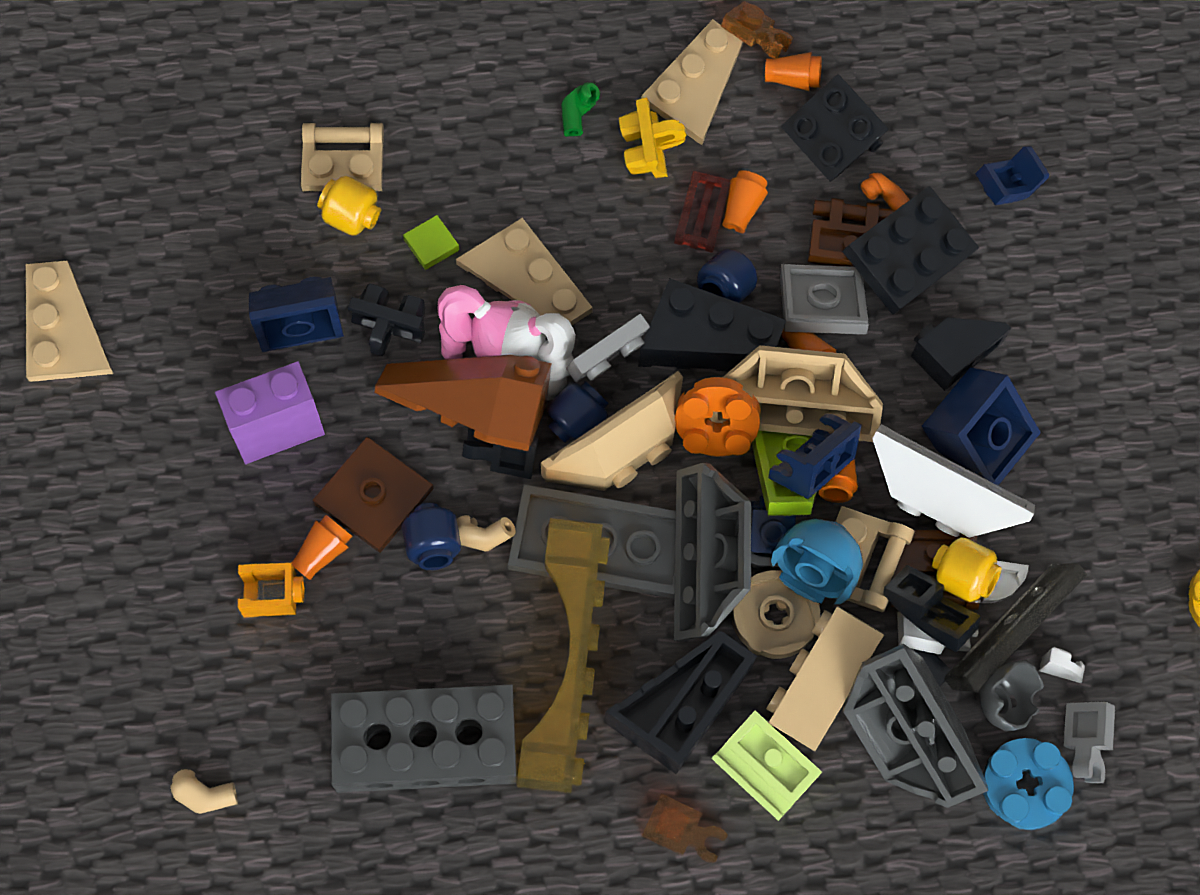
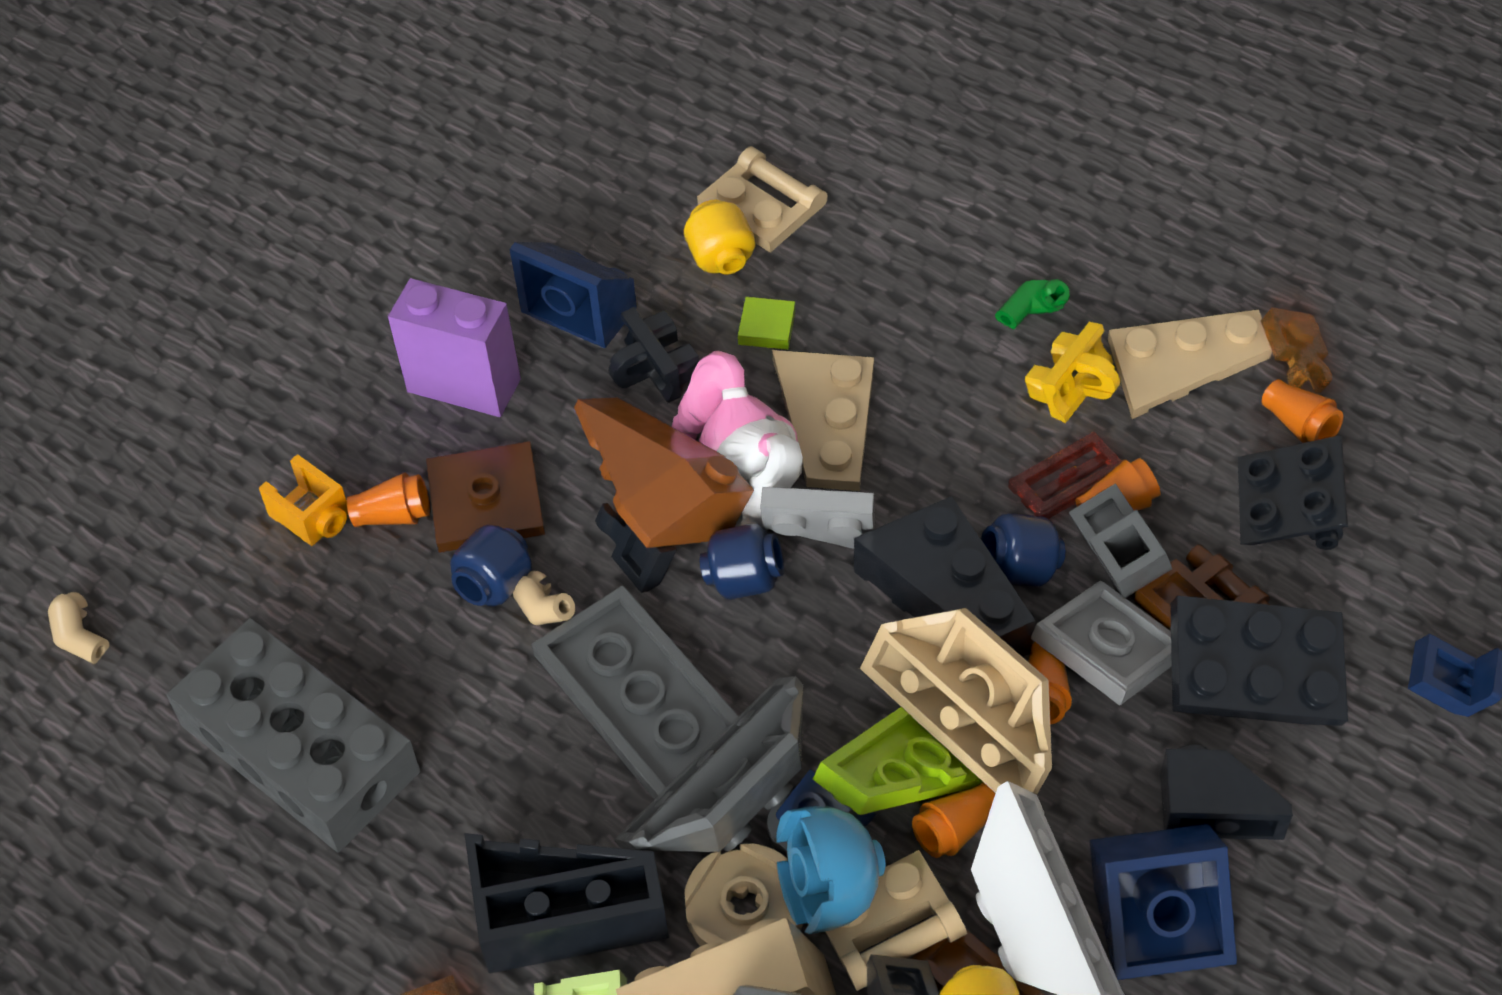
camera: 50 degrees right, 15 degrees down
tan wing [26,261,113,382] -> none
clear yellow arch [517,518,610,794] -> none
tan wedge [541,371,683,491] -> none
orange plate [675,377,761,457] -> none
dark blue hinge [768,413,862,499] -> none
orange arm [860,173,910,211] -> none
none -> dark grey brick [1069,483,1172,598]

